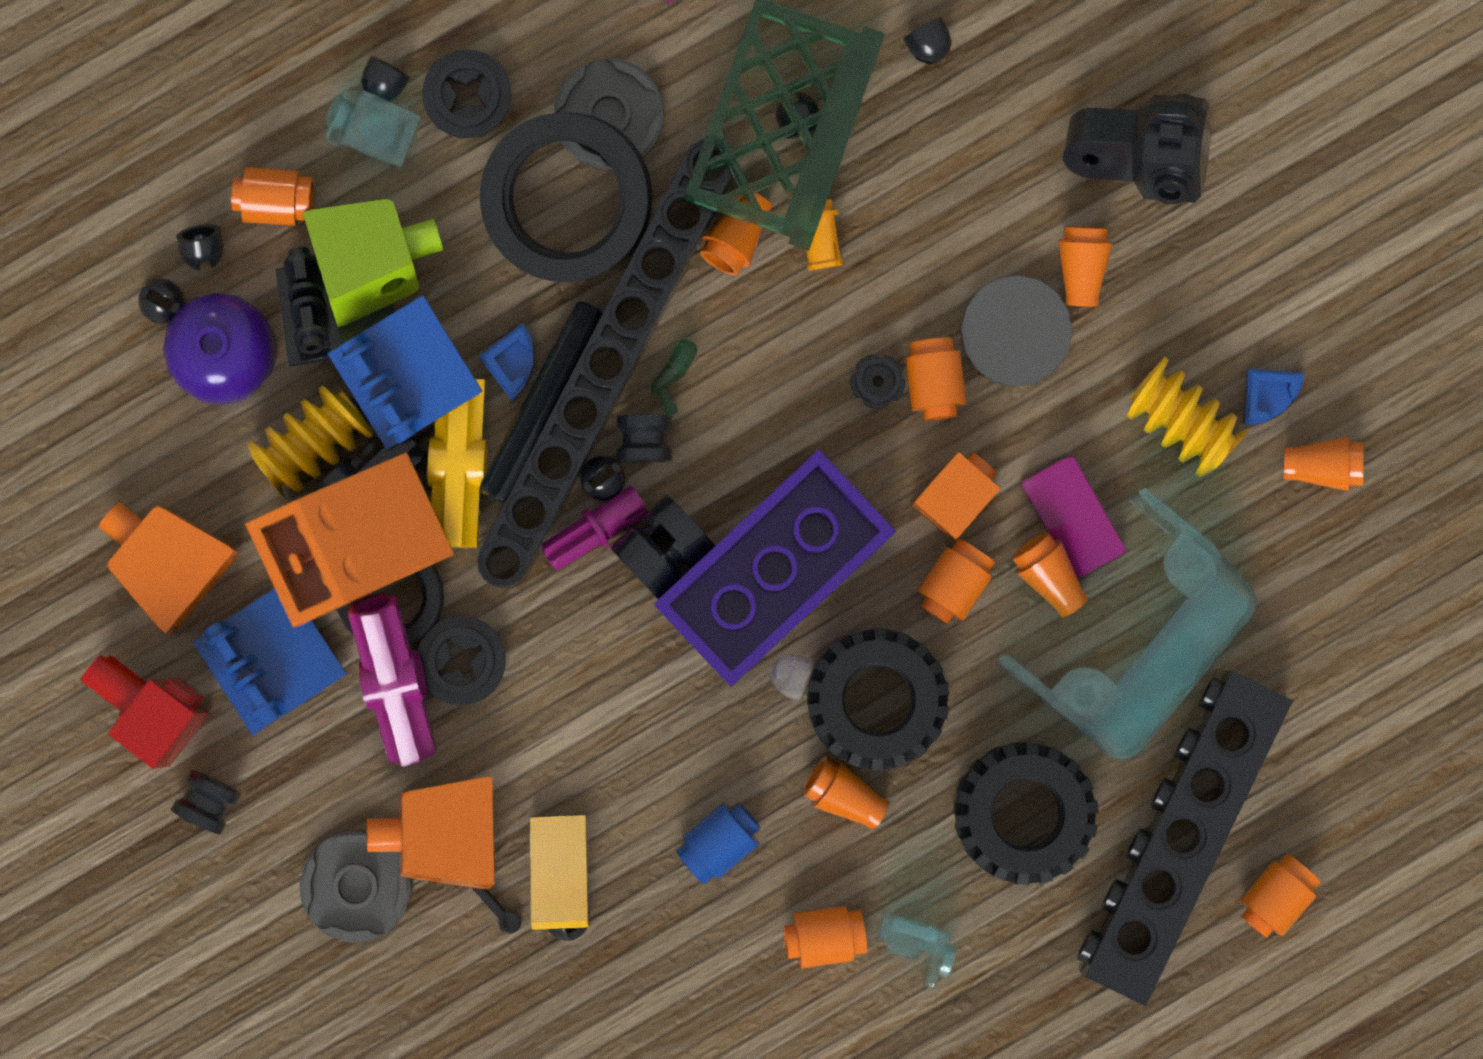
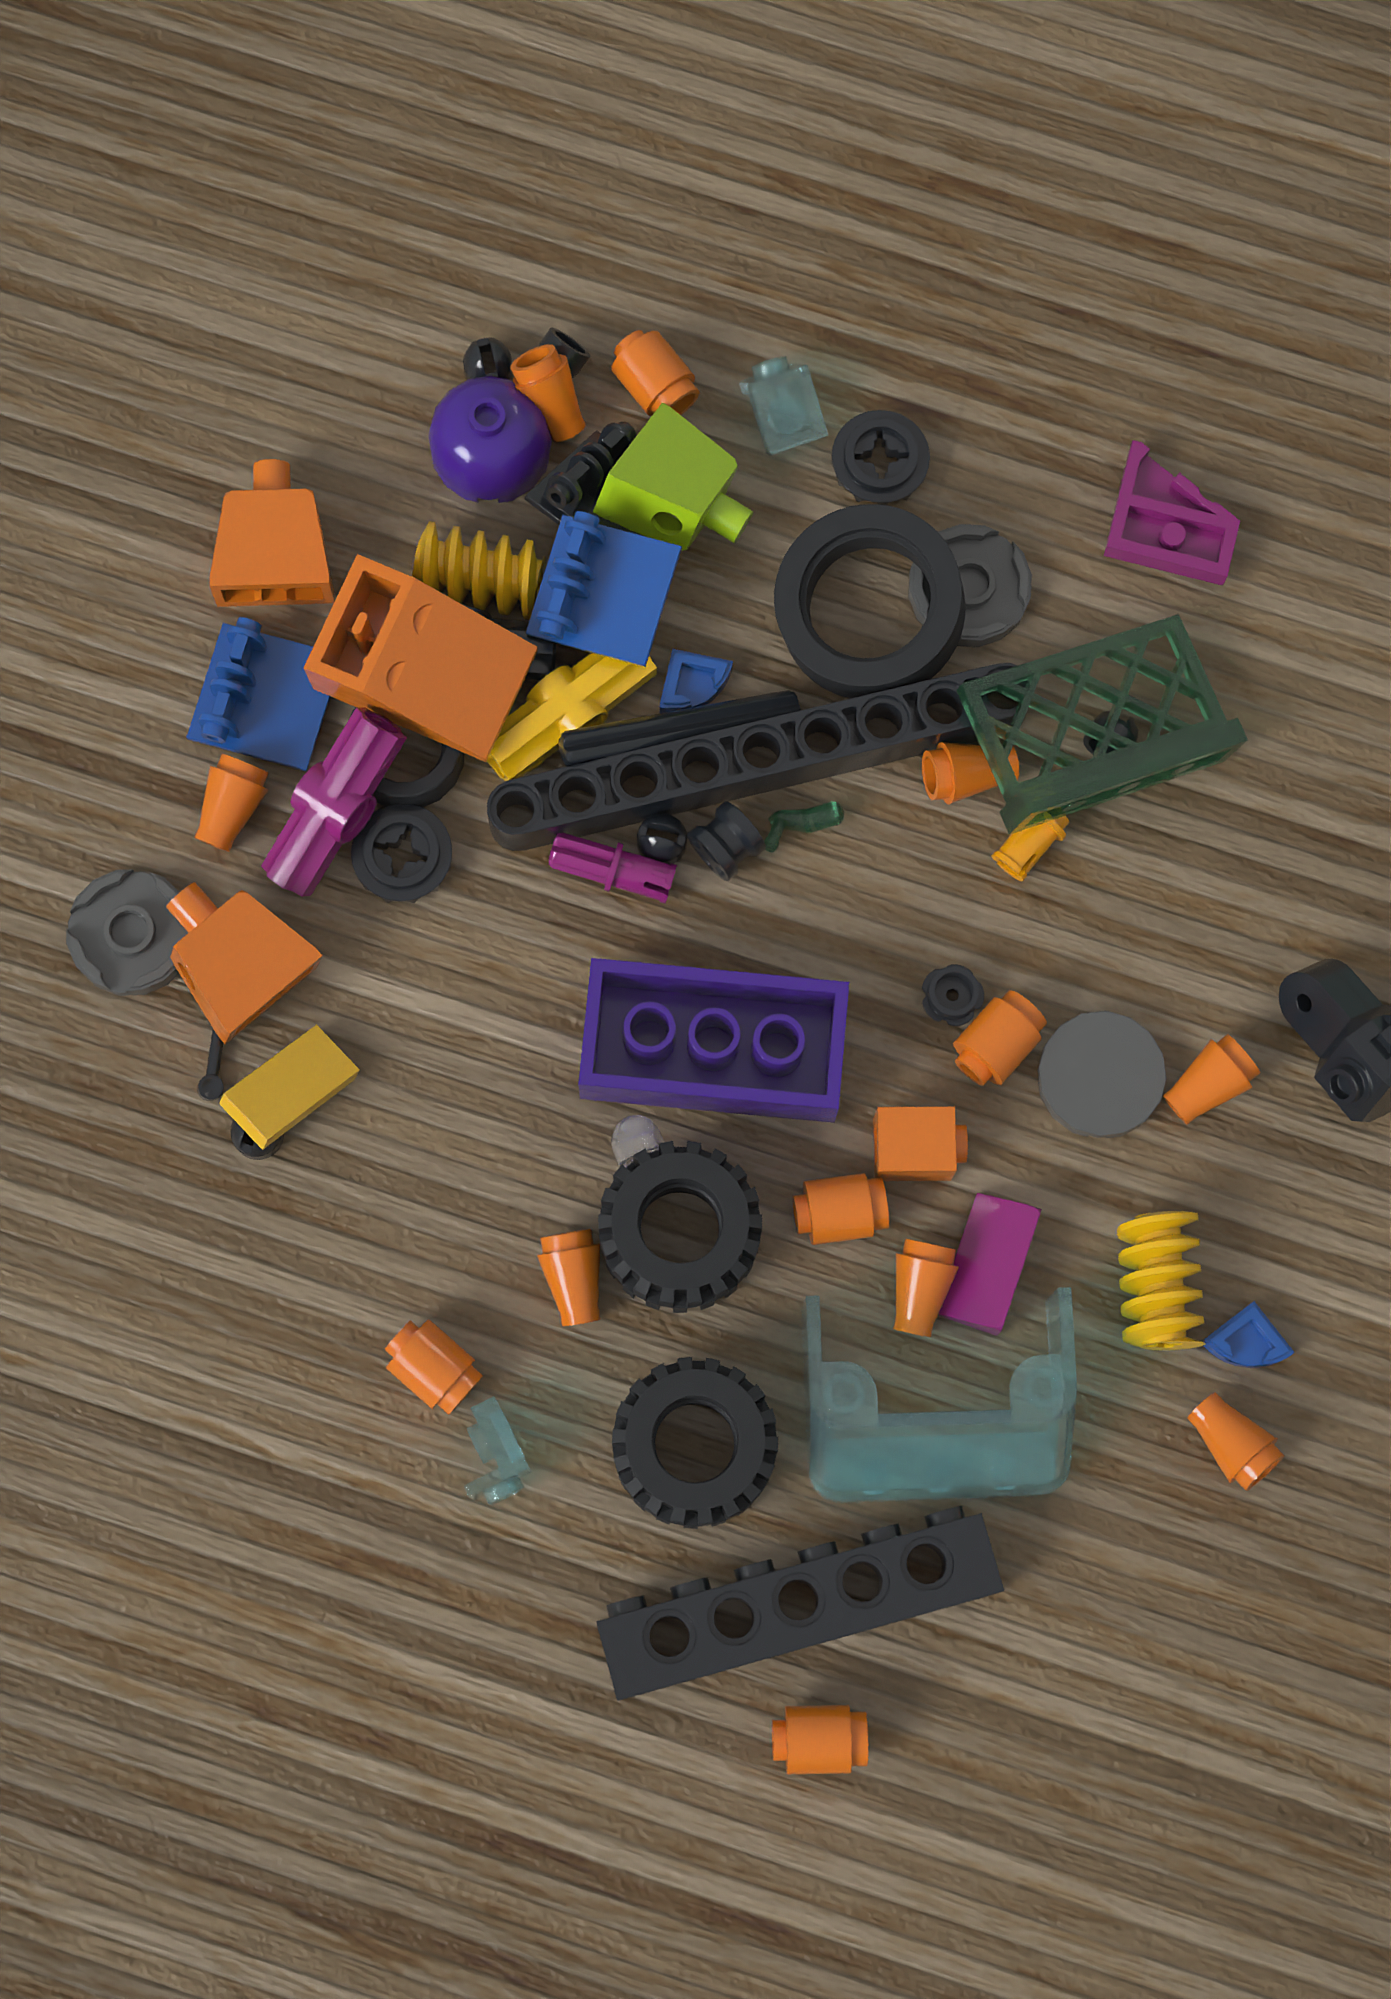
camera: 45 degrees right, 10 degrees down
red brick [80,655,211,769] -> none
black wheel [171,769,241,835] -> none
black hinge [361,55,410,103] -> none
black wheel [610,494,716,599] -> none
blue brick [676,802,761,884] -> none
black hinge [903,17,952,64] -> none
none -> orange cone [194,754,269,852]
none -> orange cone [510,344,586,442]

